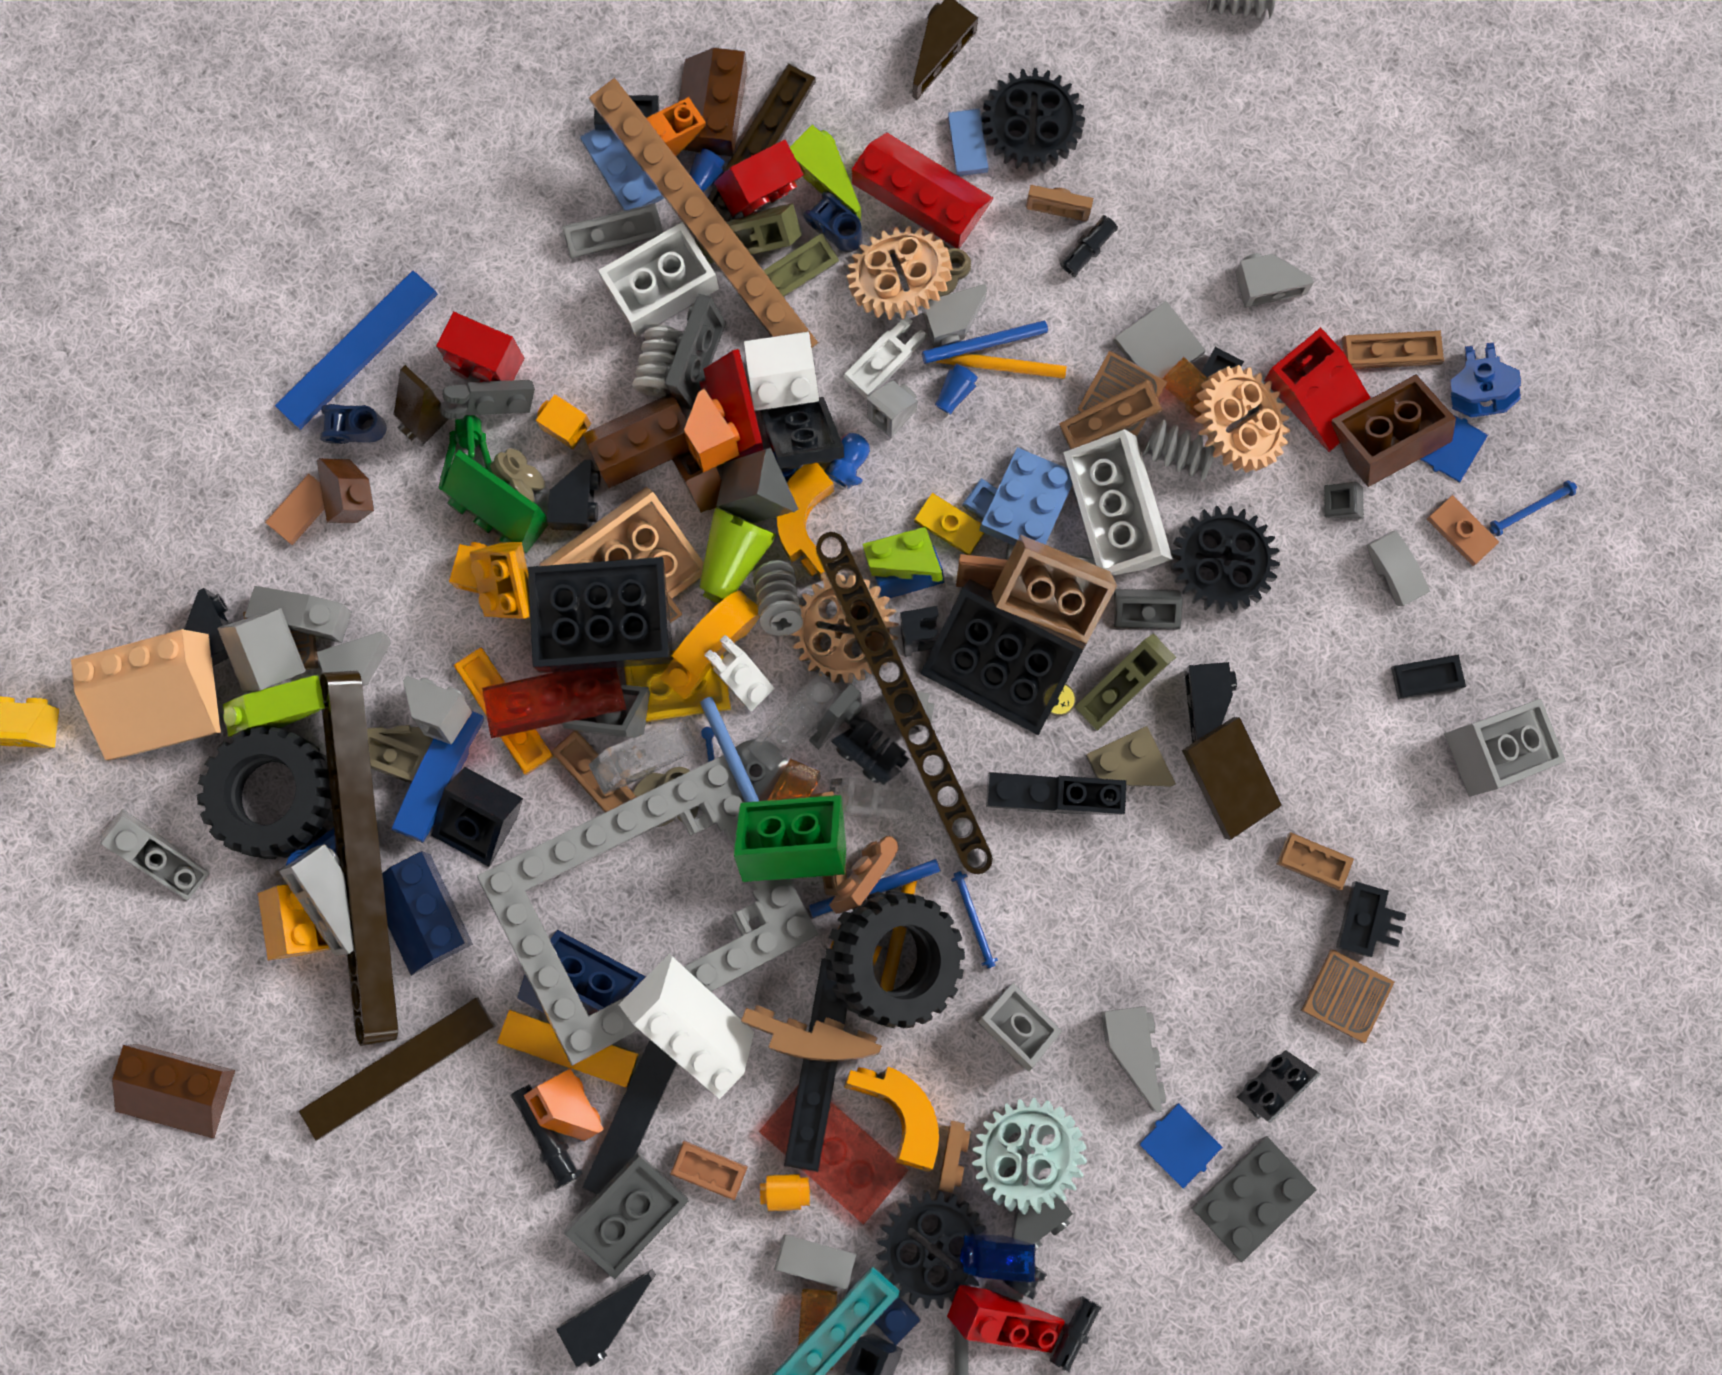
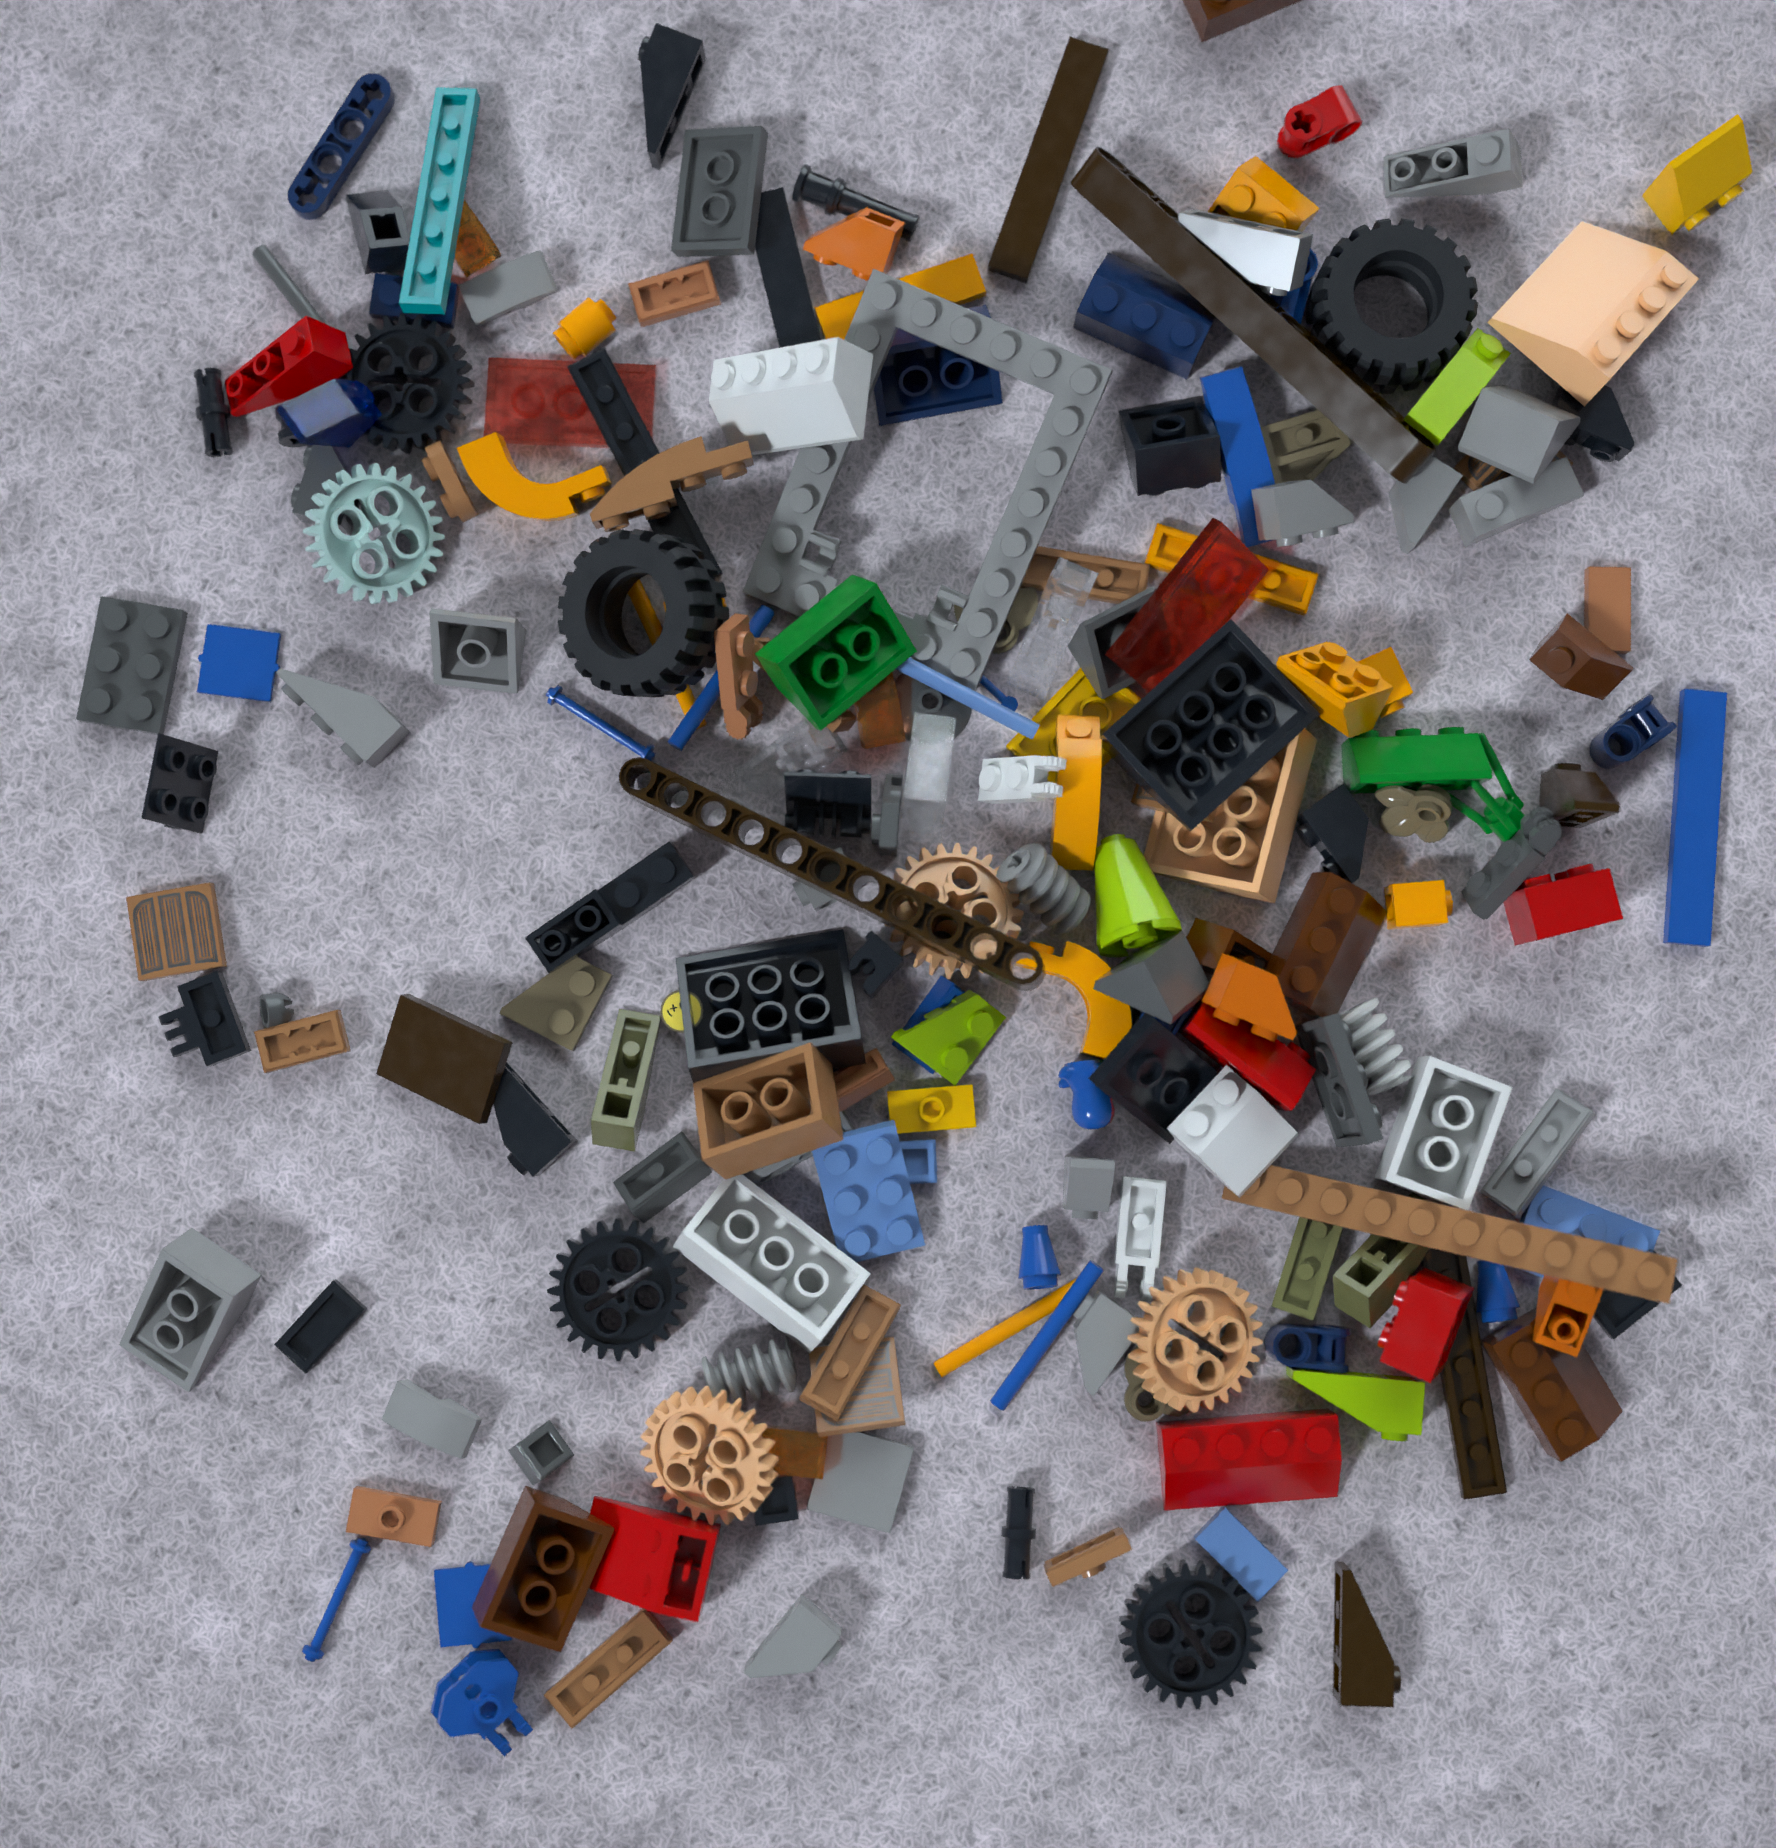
camera: 145 degrees right, 5 degrees up
none -> dark grey hinge [260,993,294,1028]
none -> red piece [1277,85,1362,159]

